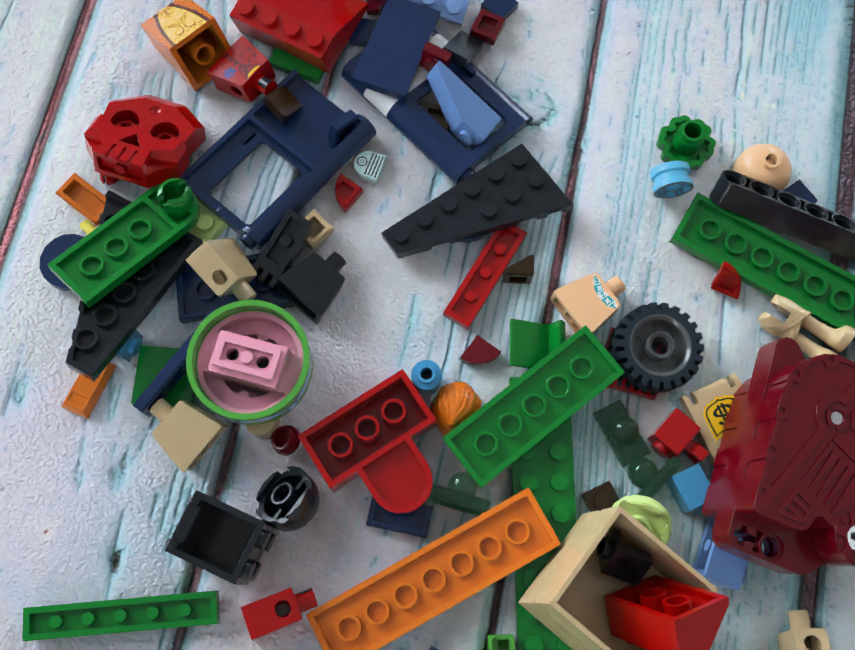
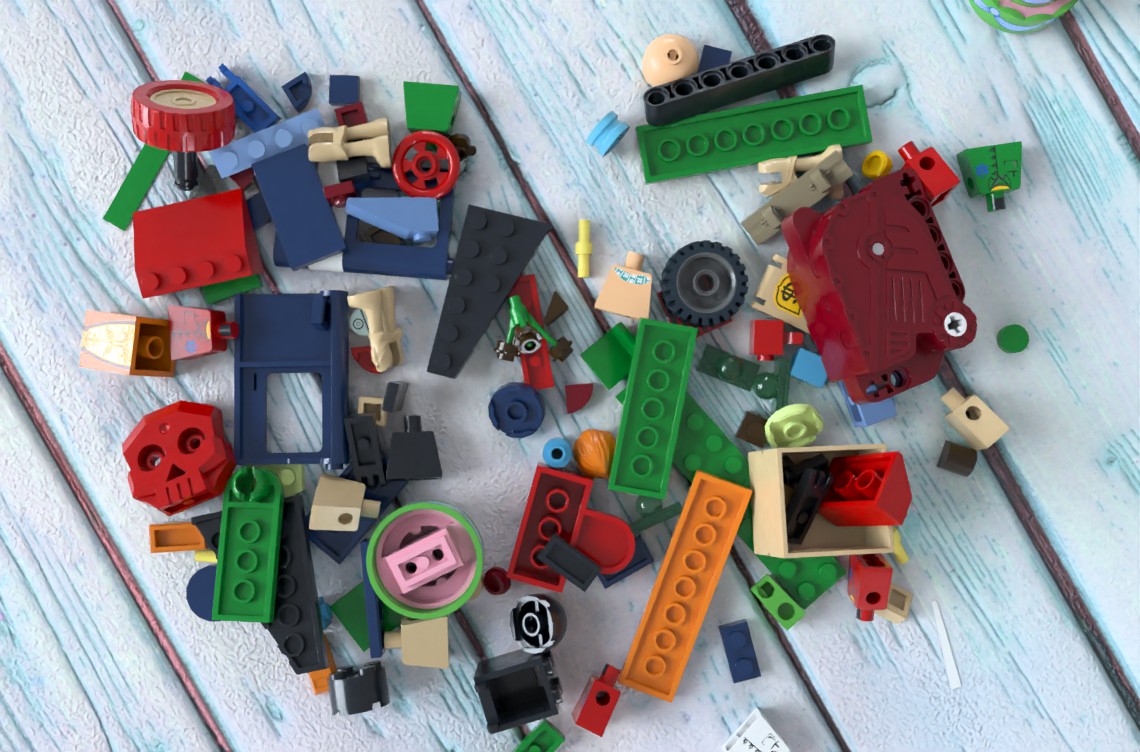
camera: 40 degrees left, 15 degrees up
dark brown slope [263,85,303,124] -> none
green plant [656,115,716,171] -> none
red tile [710,261,741,300] -> none
none -> tan piece [308,118,392,169]
none -> black brick [327,661,390,716]
none -> tan piece [347,286,404,372]
none -> black tile [381,381,409,413]
none -> red plate [392,130,461,199]
none -> green torso [403,81,462,152]
none -> dark brown plate [449,133,476,162]
none -> dark blue tile [488,382,546,438]
none -> dark brown plant [493,295,573,362]
none -> black tile [537,532,602,592]
none -> light yellow bar [575,220,592,278]
none -> dark tan hinge [741,150,854,246]
none -> black hinge [785,468,834,545]

